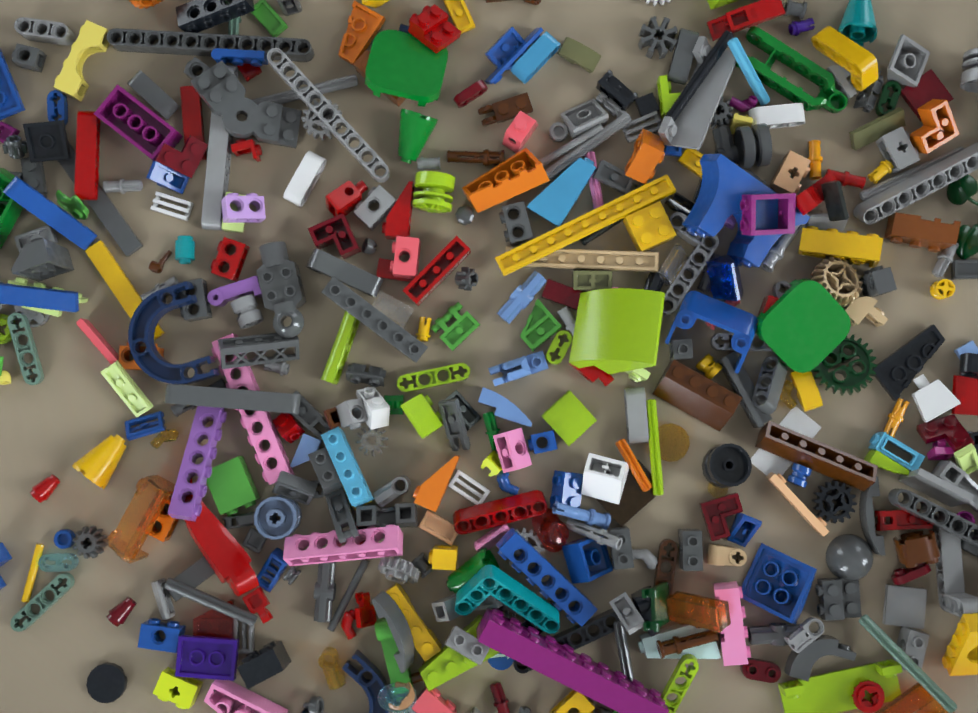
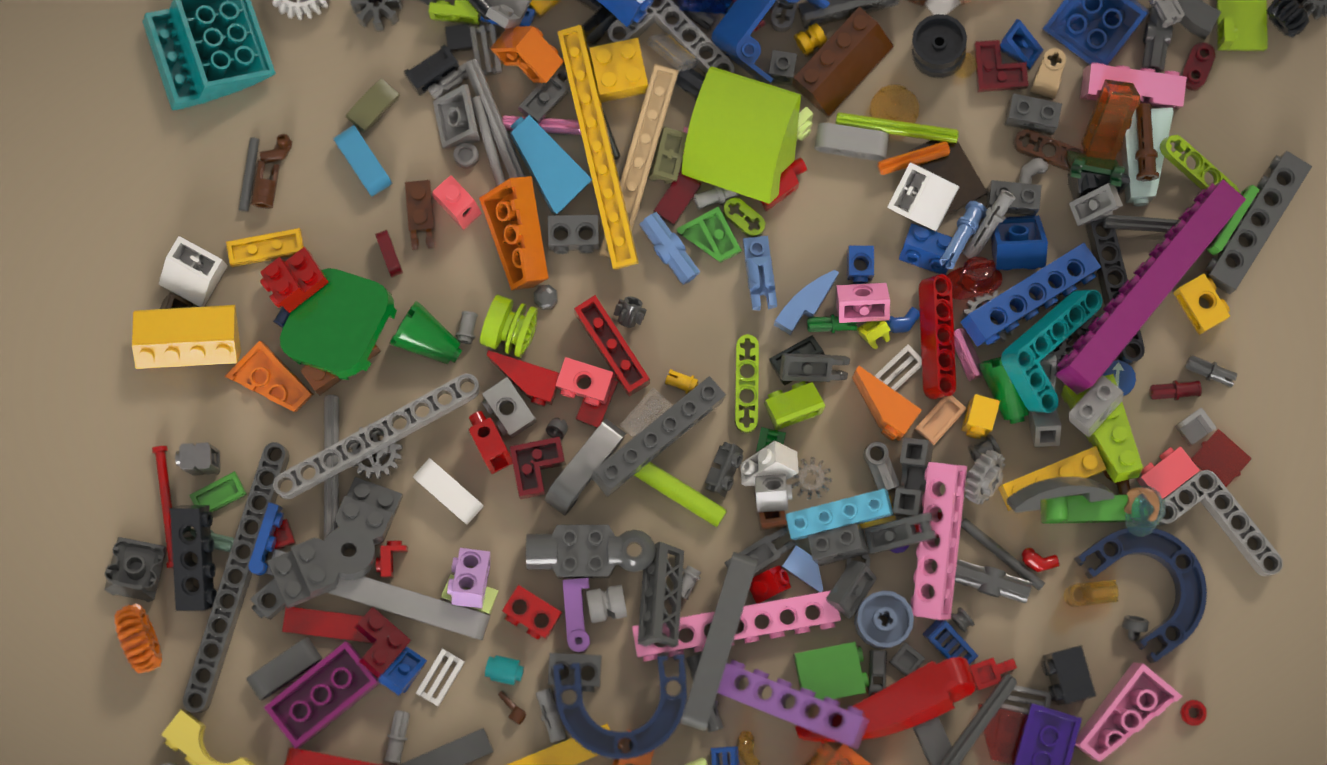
camera: 85 degrees left, 5 degrees down
red plate [355,592,377,628] -> none
bright green plate [431,302,480,351] -> none
reddish brown pin [447,149,505,166] -> none
blue bracket [485,27,544,84] -> none
lime slope [541,390,597,446] -> none

